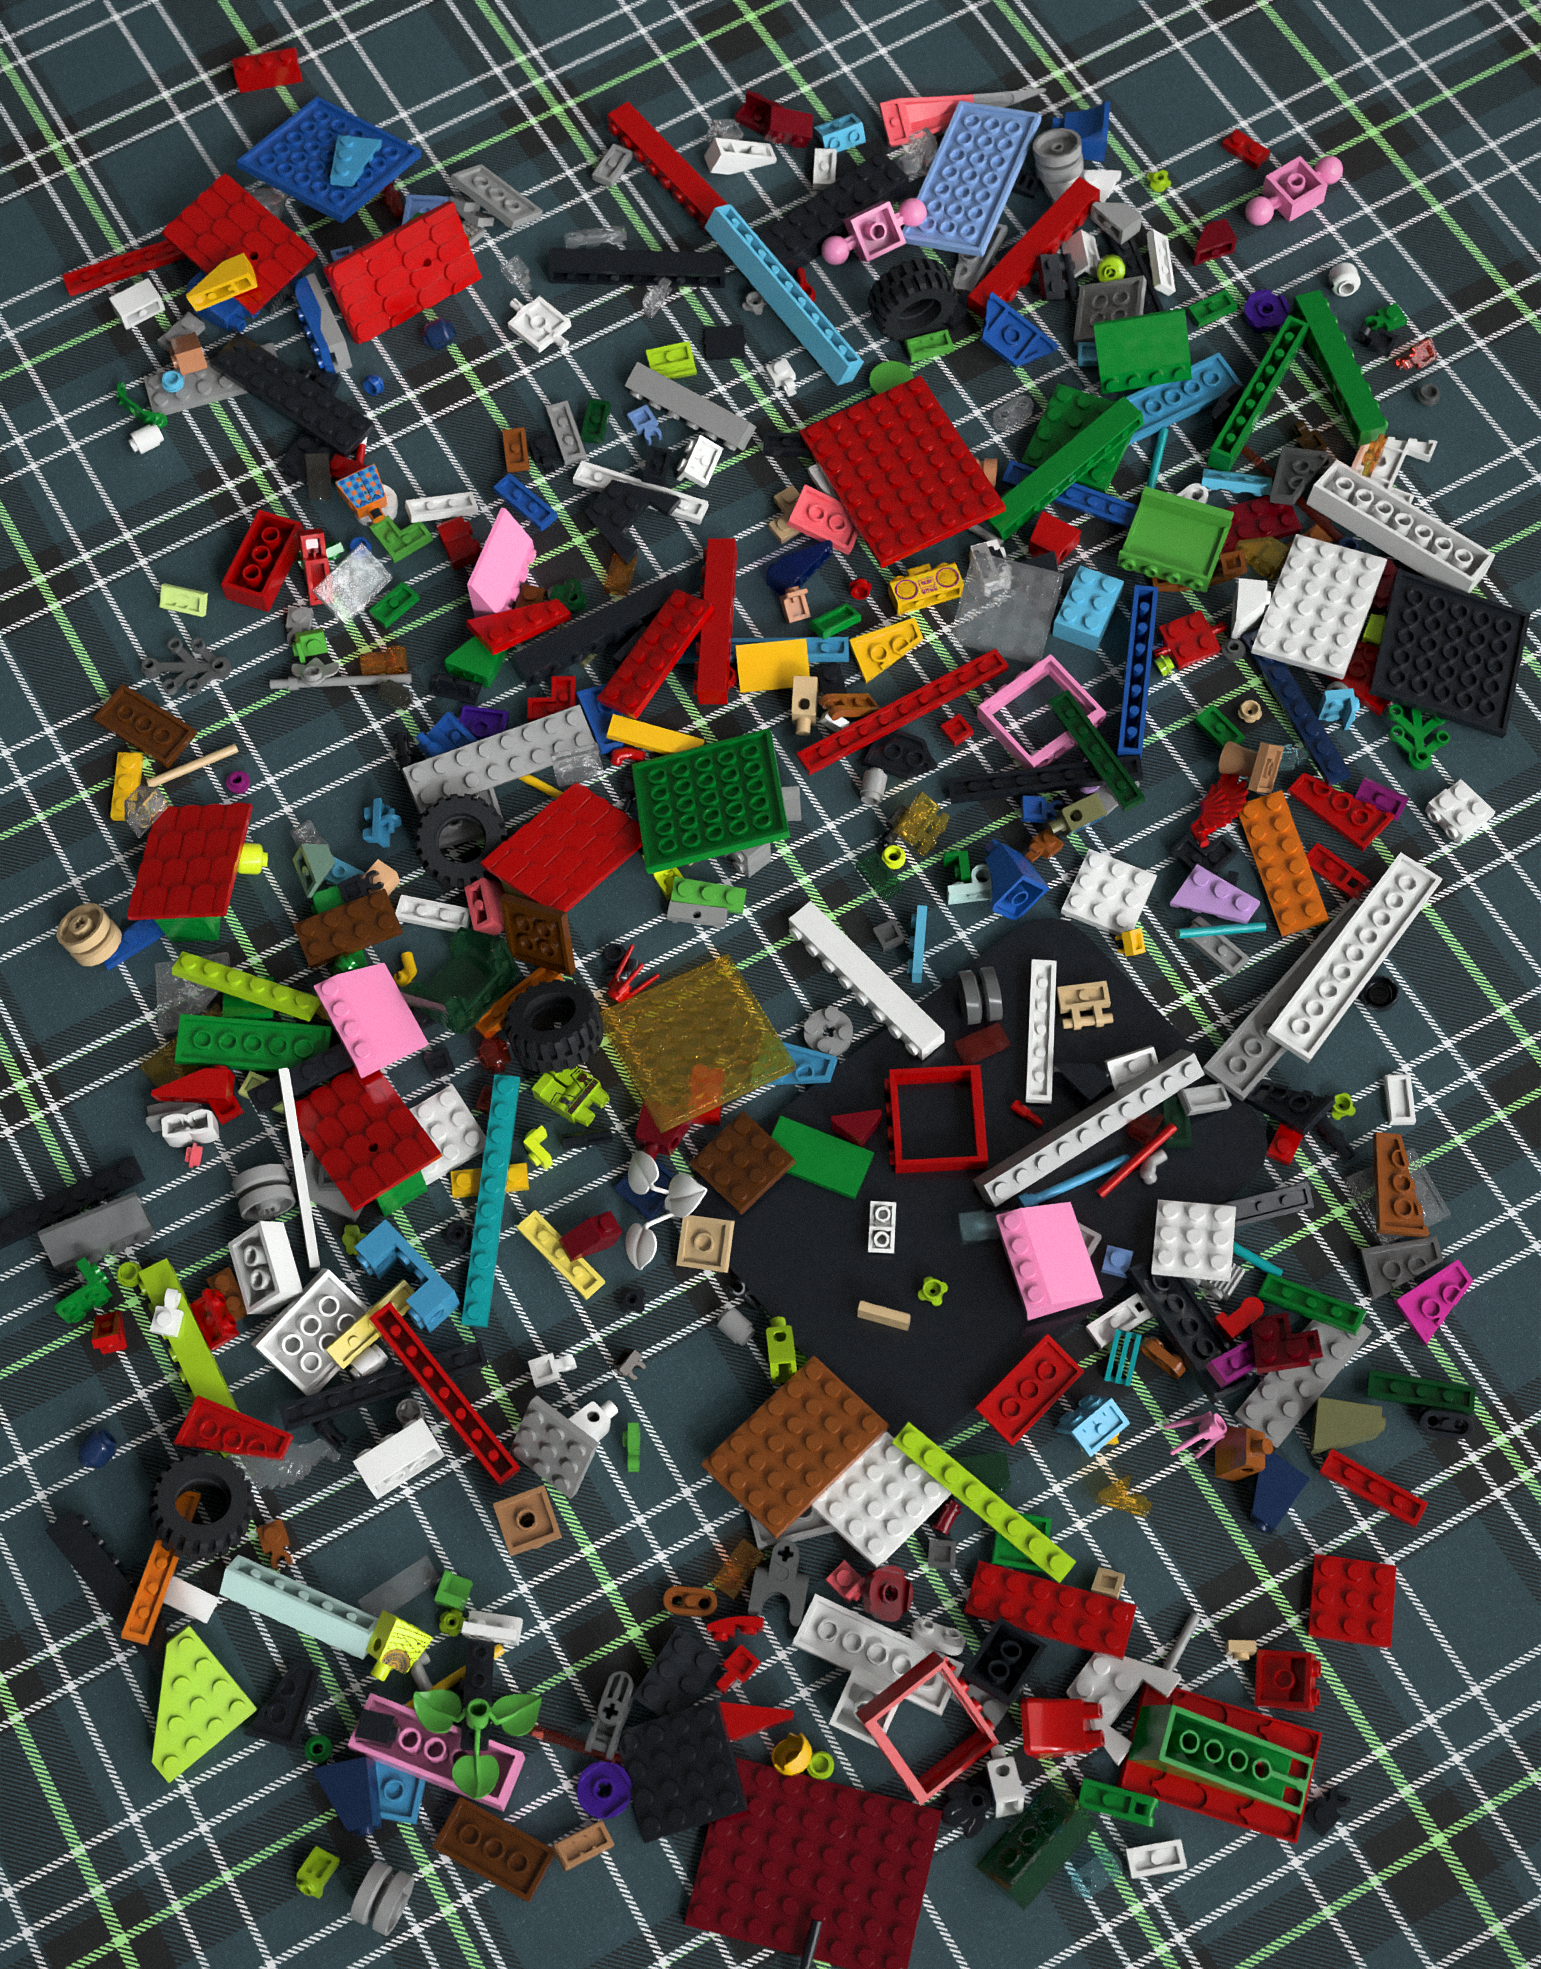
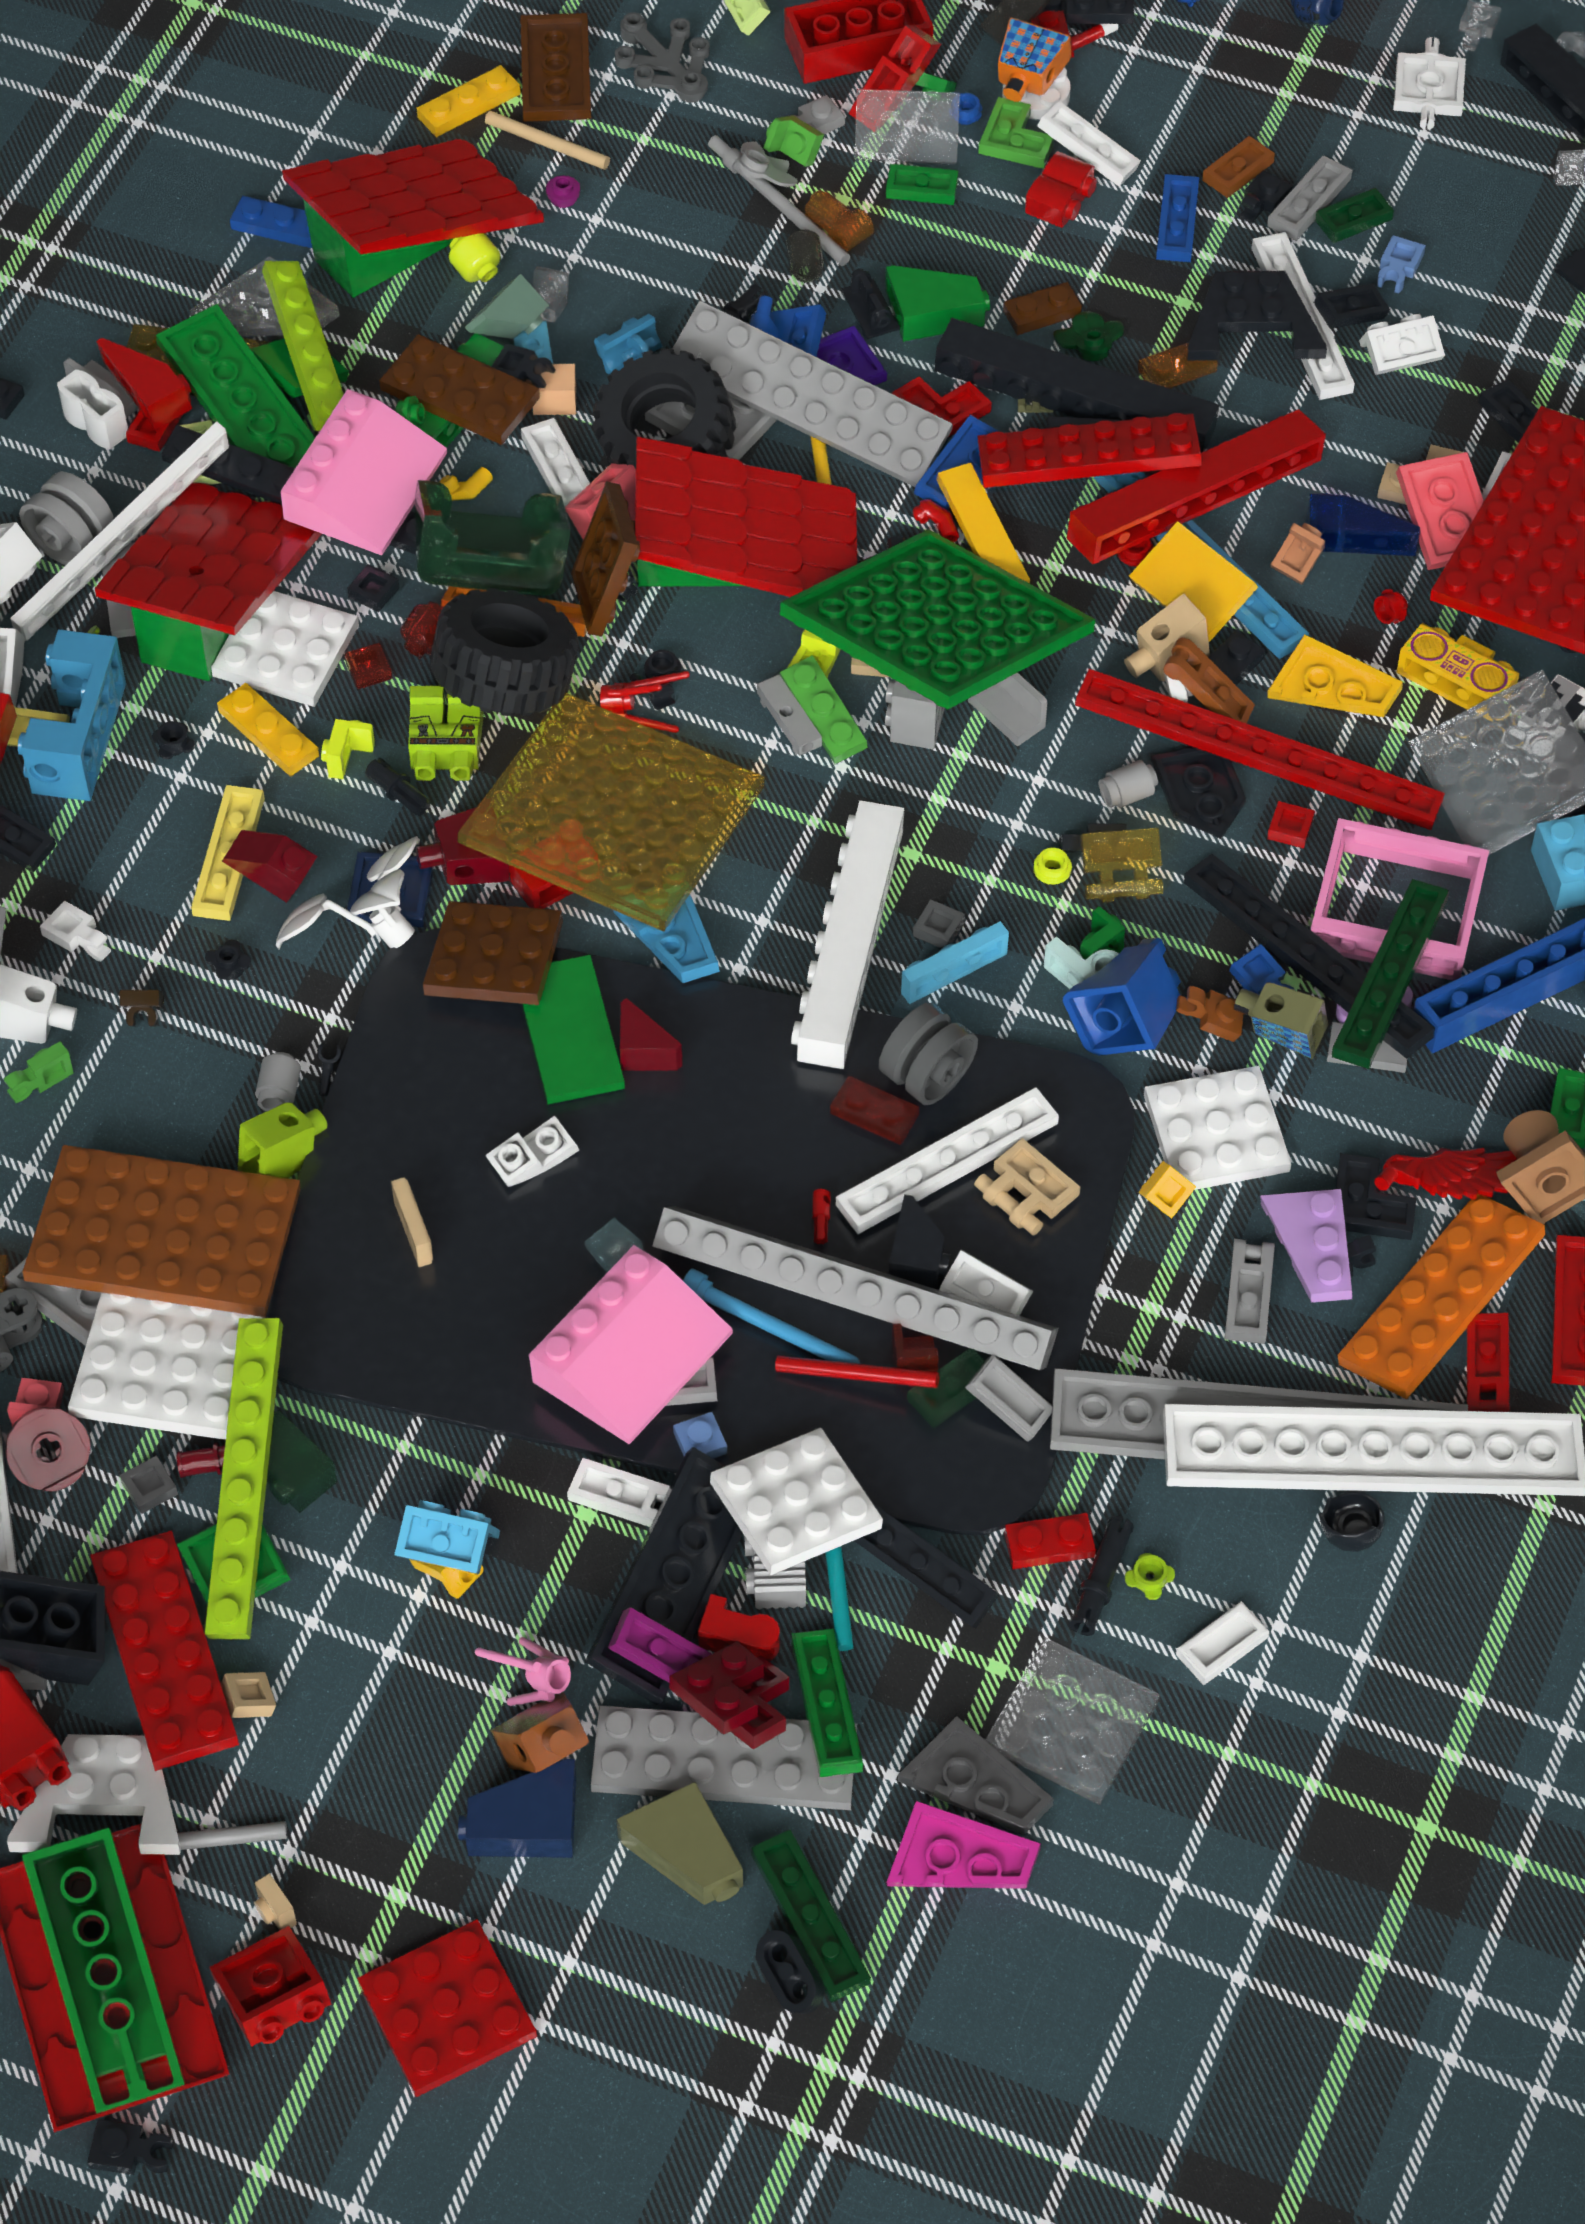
camera: 50 degrees right, 10 degrees down
tan wheel [56,903,122,966] -> none
clear slope [124,785,170,837] -> none
coral plate [185,1143,203,1168] -> none
teal plate [461,1075,521,1328] -> none
red wing [466,599,571,655] -> none
bright pink slope [467,507,536,618] -> none
clear bracket [550,742,604,787] -> none
light grey brick [625,362,756,451] -> none
lime plate [646,341,697,380] -> none
tan plate [676,1215,735,1273] -> none
light grey plate [804,1007,853,1057] -> none
green tile [810,603,861,640] -> none
clear green plate [856,851,904,903] -> none
red window [884,1065,988,1173] -> none
white plate [911,1619,966,1655] -> none
lime plate [918,1277,948,1306] -> none
red plate [974,1334,1085,1447] -> none
clear yellow slope [1095,1475,1152,1518] -> none
teal tile [1104,1328,1142,1387] -> none
light grey arm [1139,1149,1167,1184] -> none
dark orange plate [1139,1337,1186,1379] -> none
teal bar [1175,922,1266,939] -> none
black wing [1244,1080,1336,1137] -> none
red plate [1318,1449,1428,1528] -> none
dark orange wing [1373,1132,1430,1238] -> none

